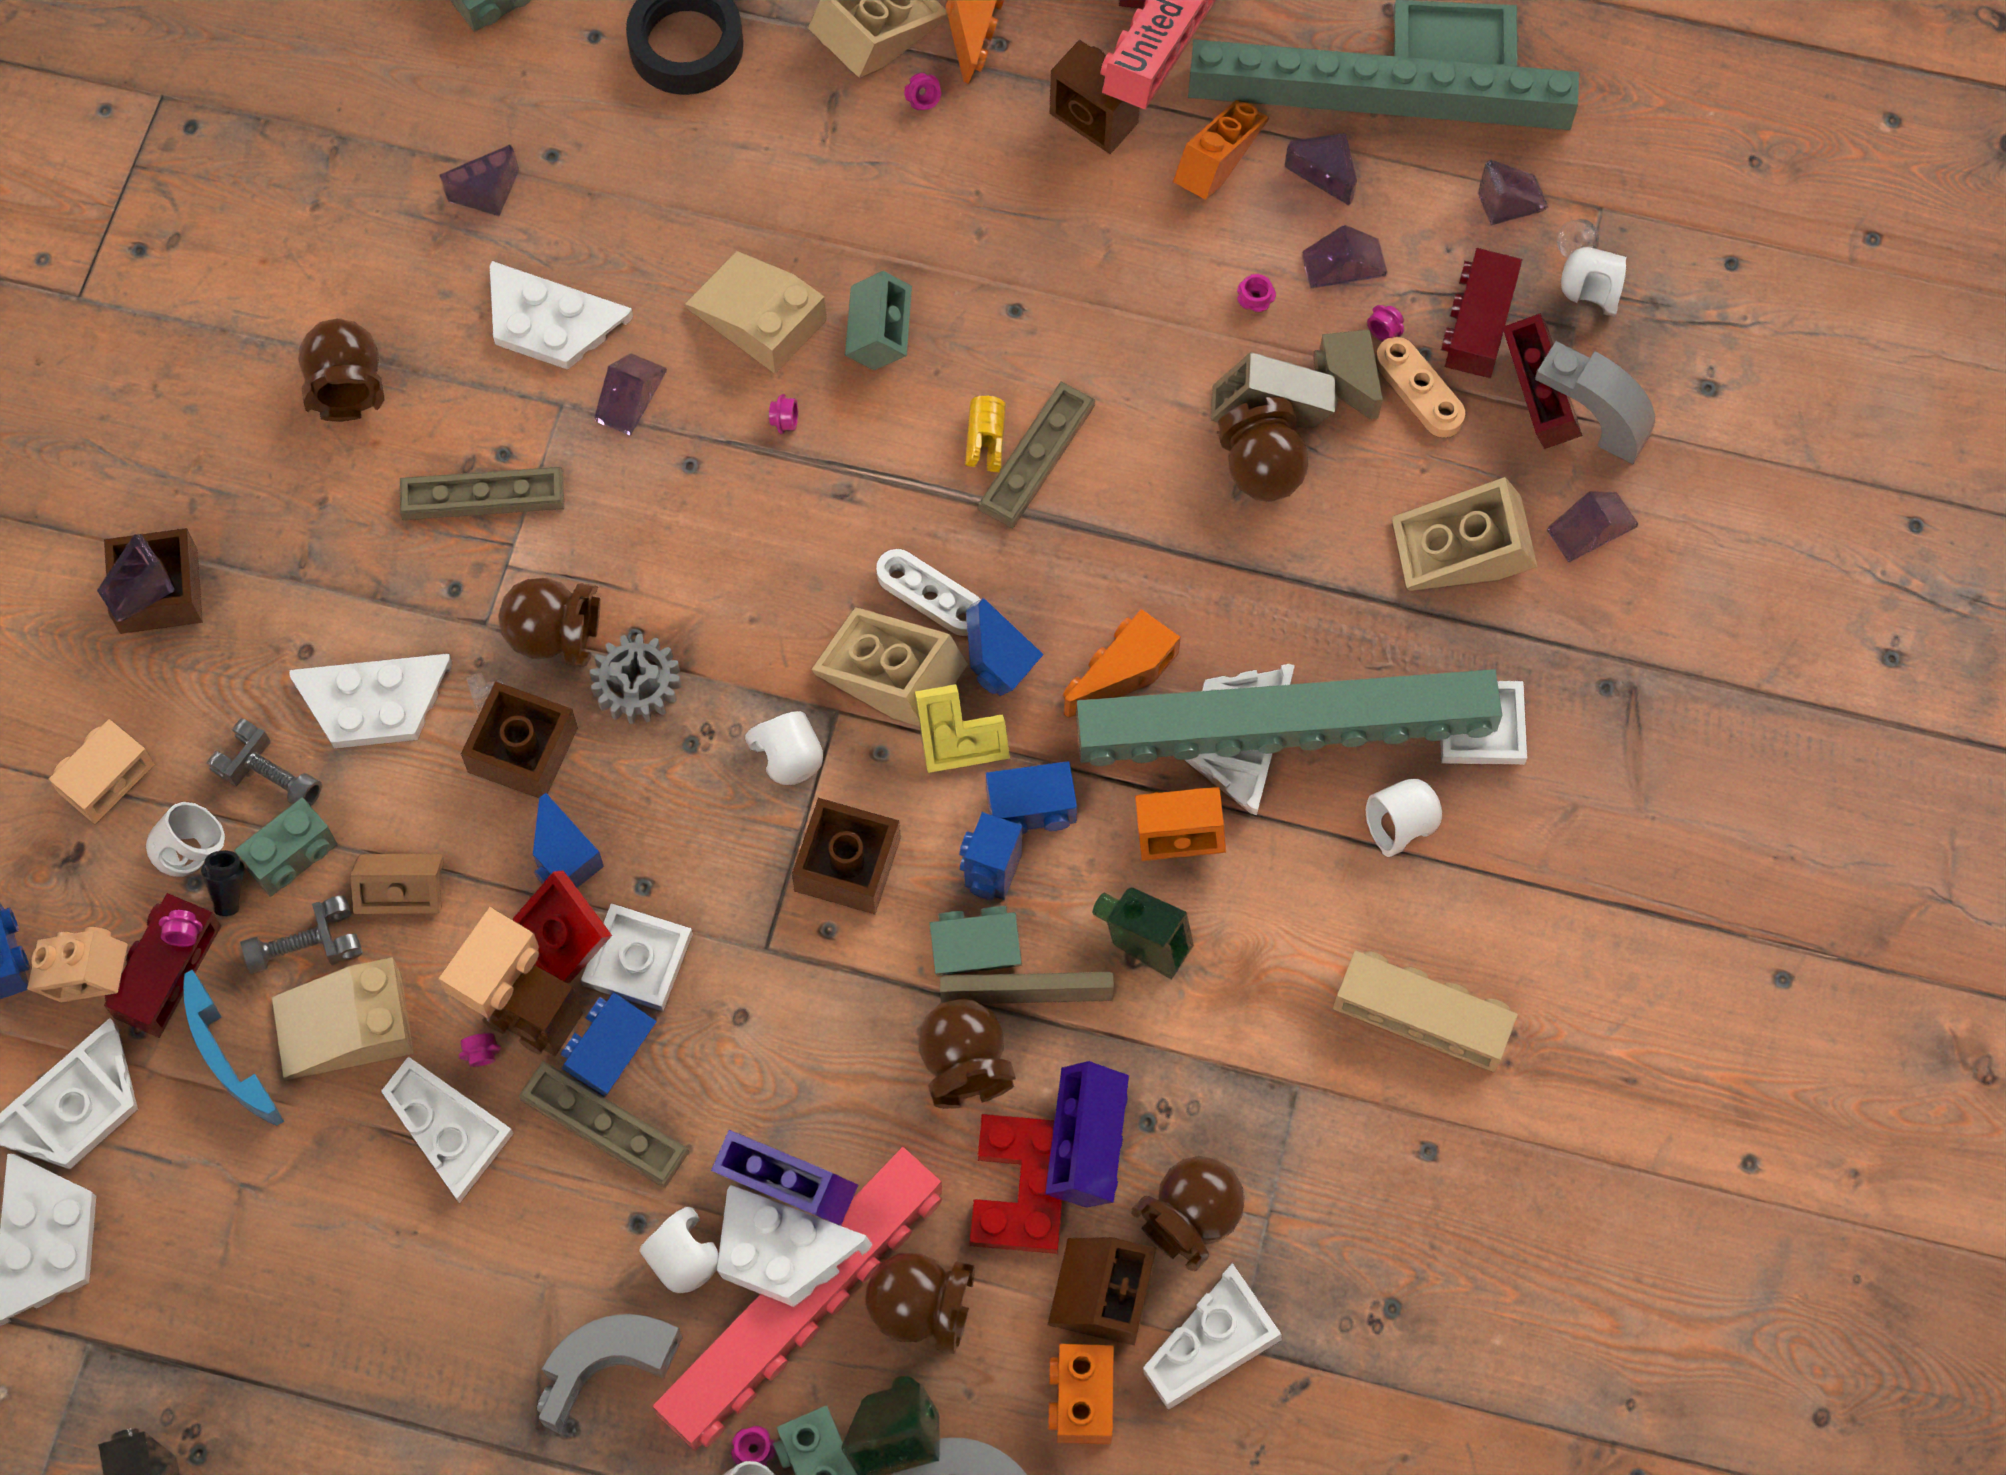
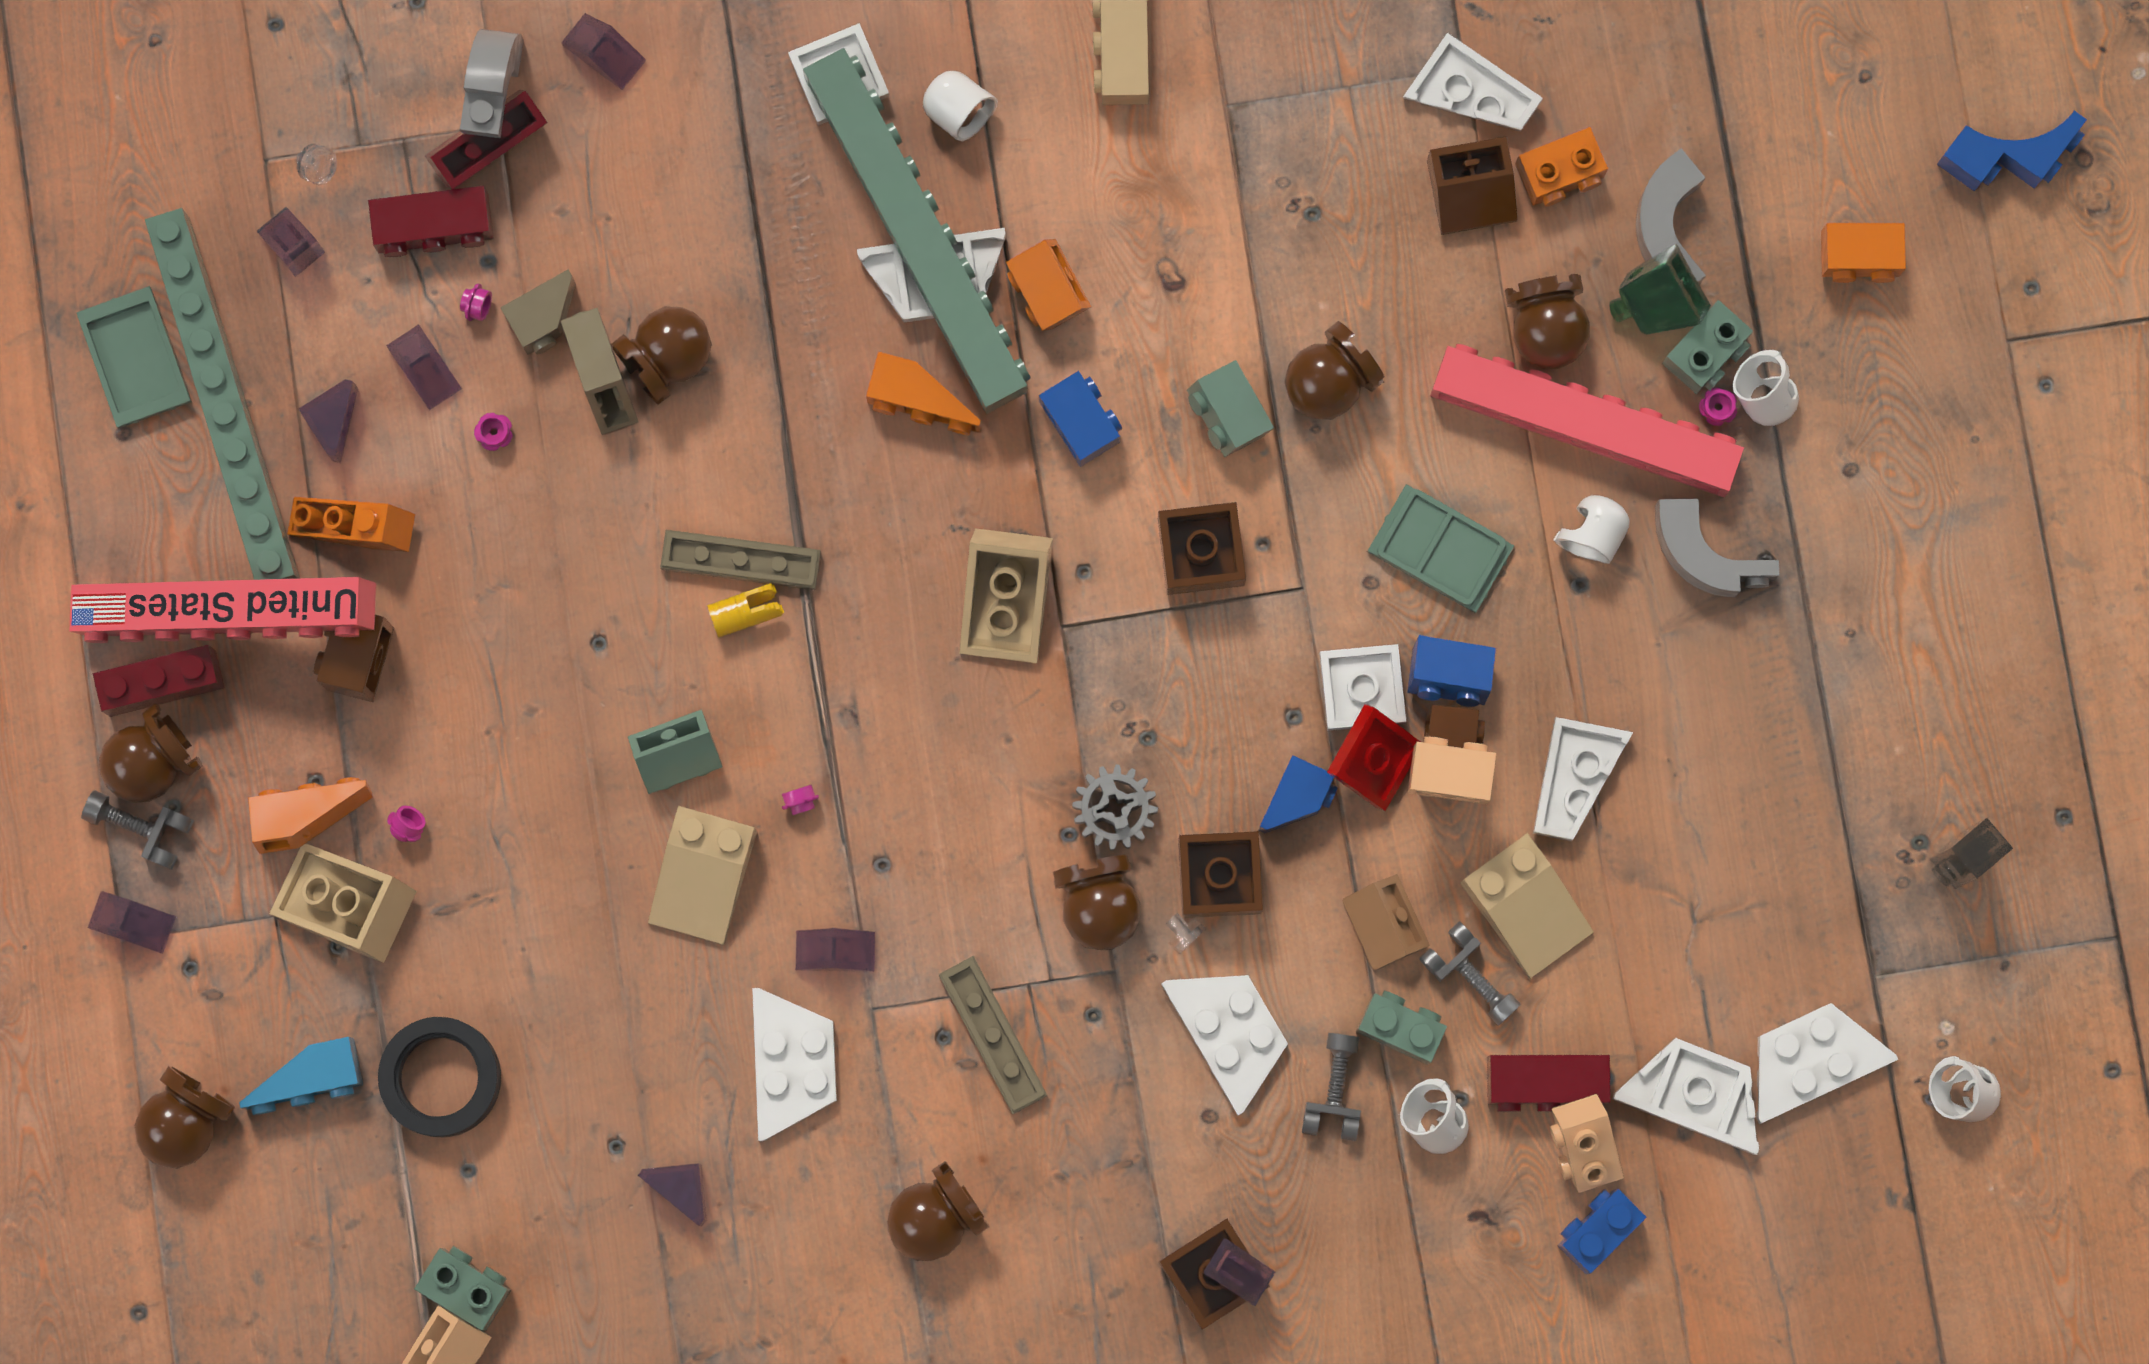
camera: 115 degrees left, 15 degrees up
light nougat brick [49,719,155,824] -> none
dark pink plate [159,910,203,946] -> none
dark azure slope [184,970,284,1126] -> none
black cone [201,850,245,916] -> none
dark pink plate [459,1033,501,1067] -> none
dark tan tile [518,1061,689,1188] -> none
dark purple brick [711,1130,858,1226] -> none
white wing [717,1185,872,1307] -> none
white helmet [745,711,823,785] -> none
white plate [876,549,980,636] -> none
light yellow plate [915,684,1010,773] -> none
dark tan tile [940,972,1114,1004] -> none
blue brick [959,812,1022,900] -> none
blue slope [966,598,1044,696] -> none
red plate [970,1114,1062,1254] -> none
dark purple brick [1045,1061,1129,1208] -> none
clear green torso [1092,887,1194,980] -> none
reddish brown tile [1131,1156,1245,1271] -> none
light nougat plate [1375,337,1465,438] -> none
tan slope [1392,477,1537,591] -> none
white helmet [1561,247,1626,317] -> none
none -> sand green piece [1367,484,1514,613]

